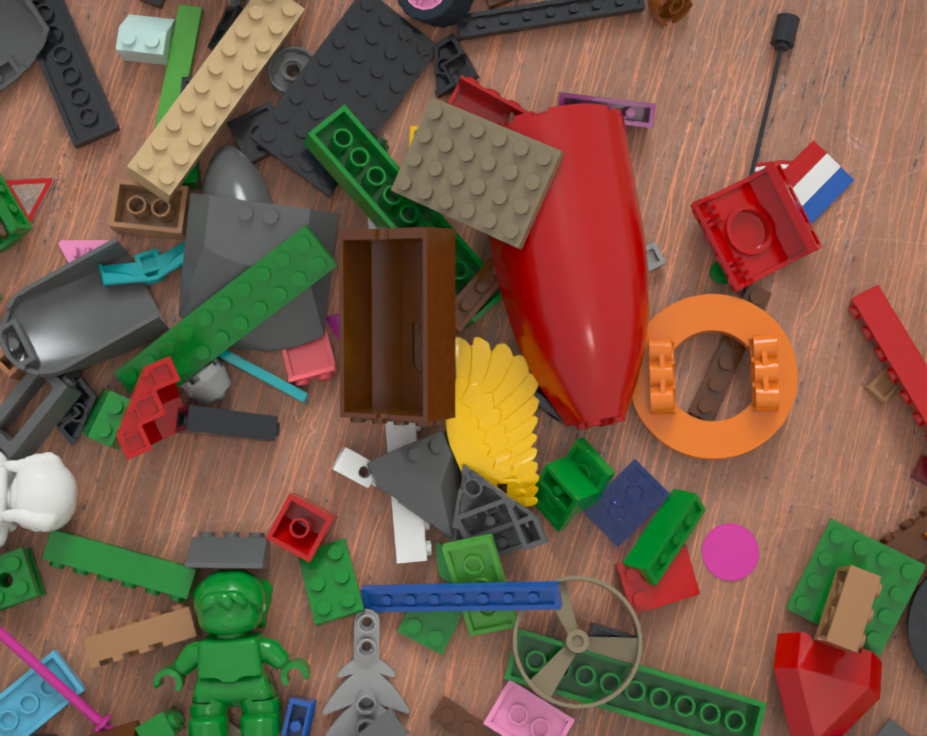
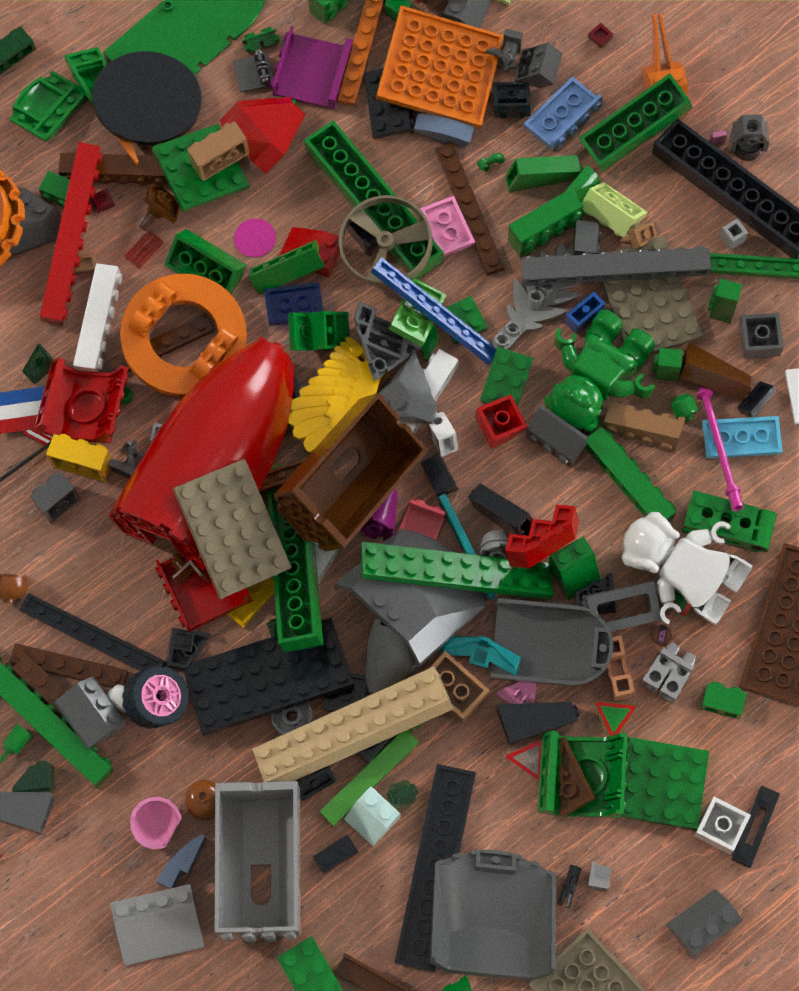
camera: 140 degrees left, 10 degrees down
magenta brick [557,92,656,128] -> none
none -> clear green slope [22,344,54,384]
none -> dark grey brick [30,472,80,524]
none -> yellow brick [46,434,112,483]
none -> white brick [73,263,122,372]
none -> dark grey piece [108,440,149,479]
none -> clear red tile [124,230,163,269]
none -> reddish brown piece [138,184,180,231]
none -> green slope [164,229,247,294]
none -> clear green head [387,779,418,809]
none -> black hinge [420,453,459,496]
none -> black slope [496,702,580,745]
none -> green head [670,393,698,422]

